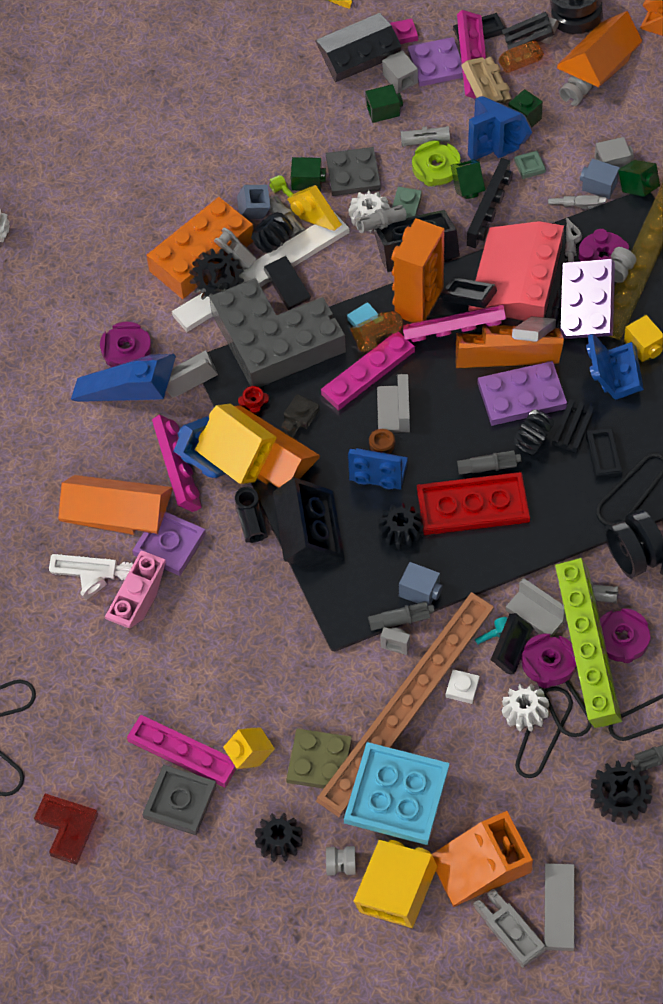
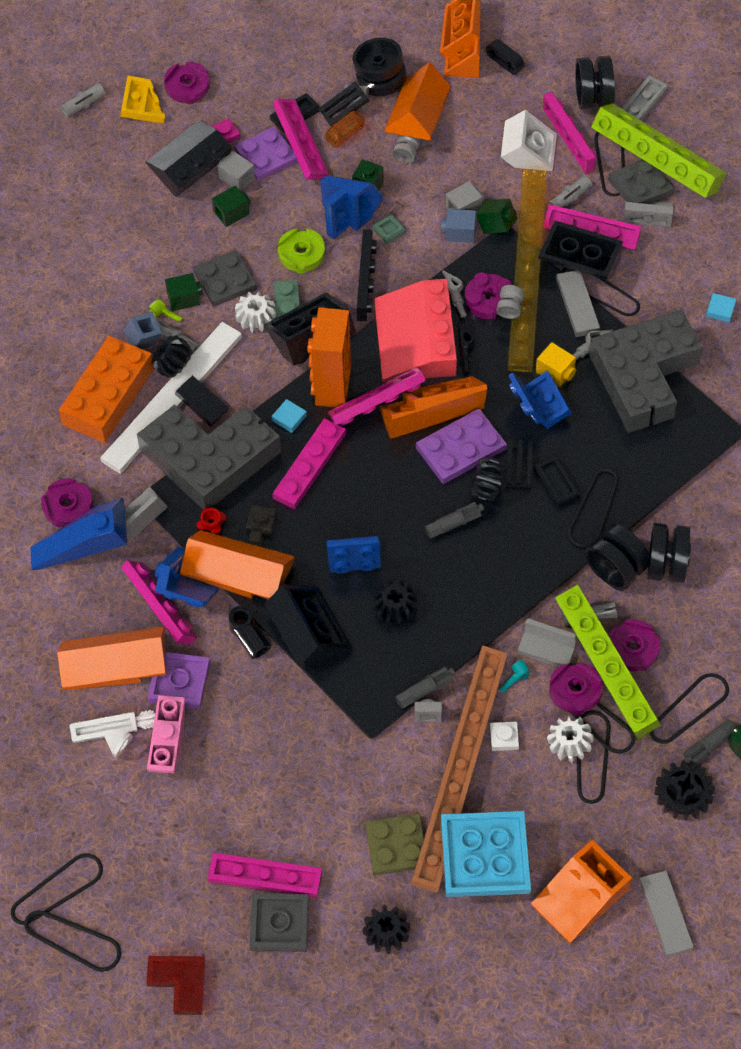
camera: 20 degrees left, 0 degrees up
black gear [189,248,244,300] -> none
yellow brick [195,404,277,484] -> none
light grey bar [214,228,256,269] -> none
yellow brick [223,727,275,769] -> none
yellow wing [287,185,342,231] -> none
light grey wheel [326,846,356,876] -> none
clear orange leg [350,311,403,351] -> none
yellow brick [354,840,437,929] -> none
light grey pin [356,205,407,233] -> none
dark orange tile [369,429,395,454] -> none
light grey panel [377,374,410,433] -> none
sand blue brick [399,562,443,606] -> none
light grey pin [401,126,450,147] -> none
red tile [417,472,530,535] -> none
black tile [441,277,497,308] -> none
dark green brick [450,159,485,199] -> none
tan plate [461,57,512,103] -> none
light grey hinge [473,889,546,968] -> none
black tile [490,613,533,674] -> none
tile [512,316,556,342] -> none
light grey hand [548,195,606,209] -> none
plate [561,259,615,339] -> none

